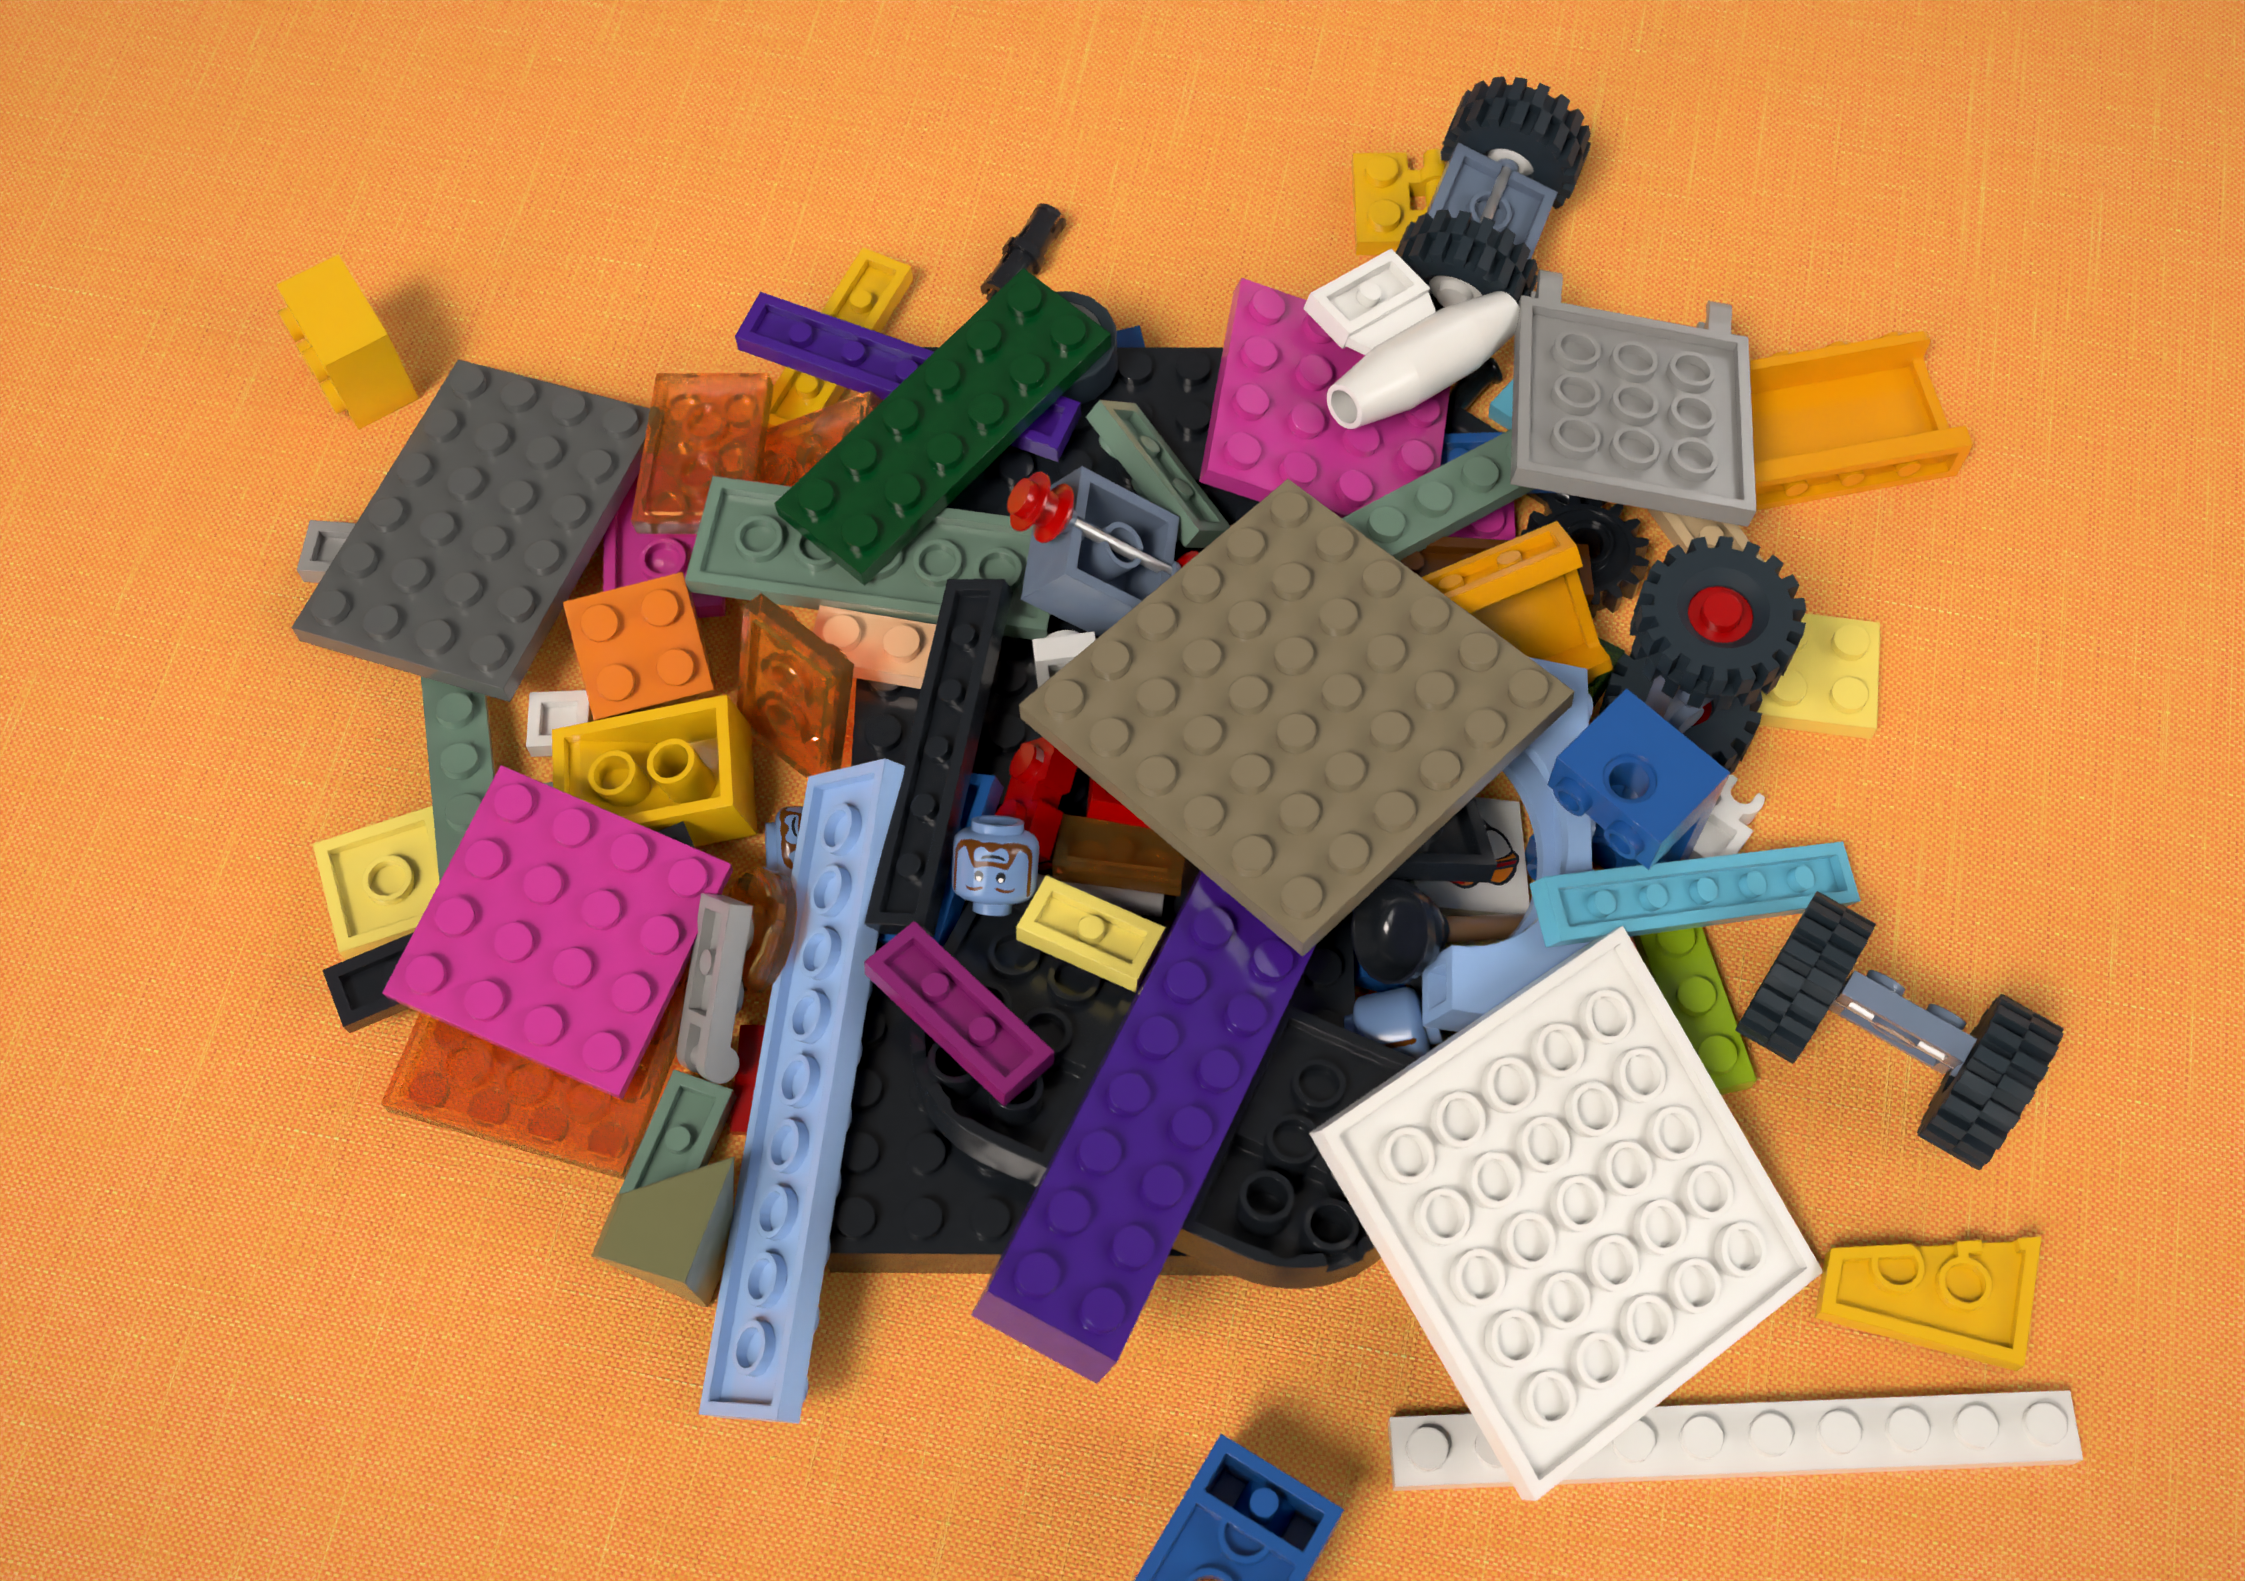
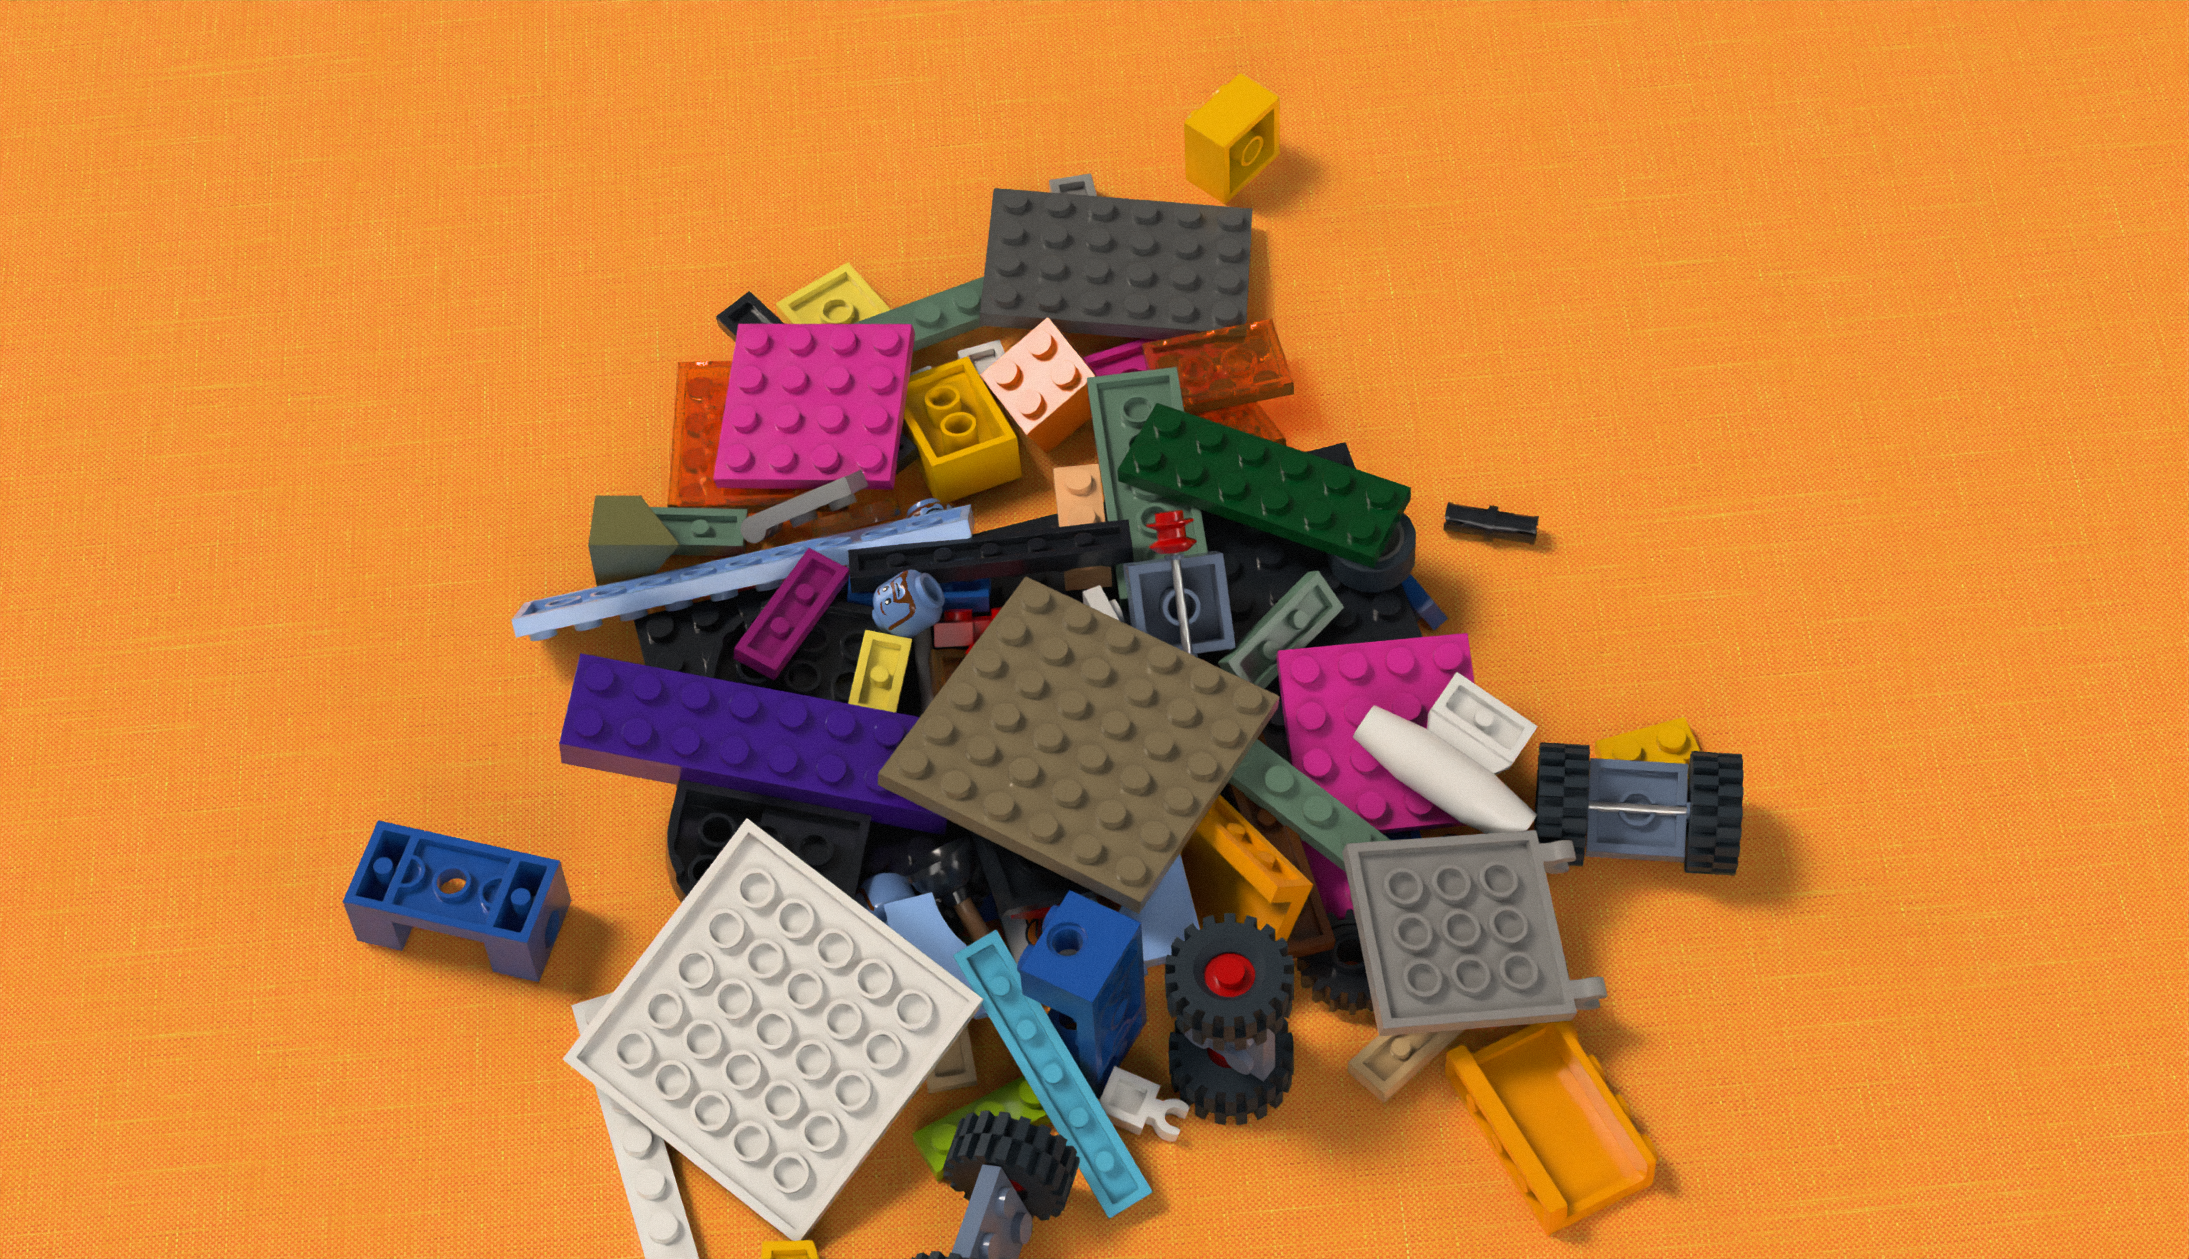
camera: 75 degrees right, 10 degrees down
dark purple plate [735,292,1081,462] -> none
clear orange plate [737,593,854,779] -> none
yellow plate [754,247,913,450] -> none
light yellow plate [1758,613,1880,739] -> none

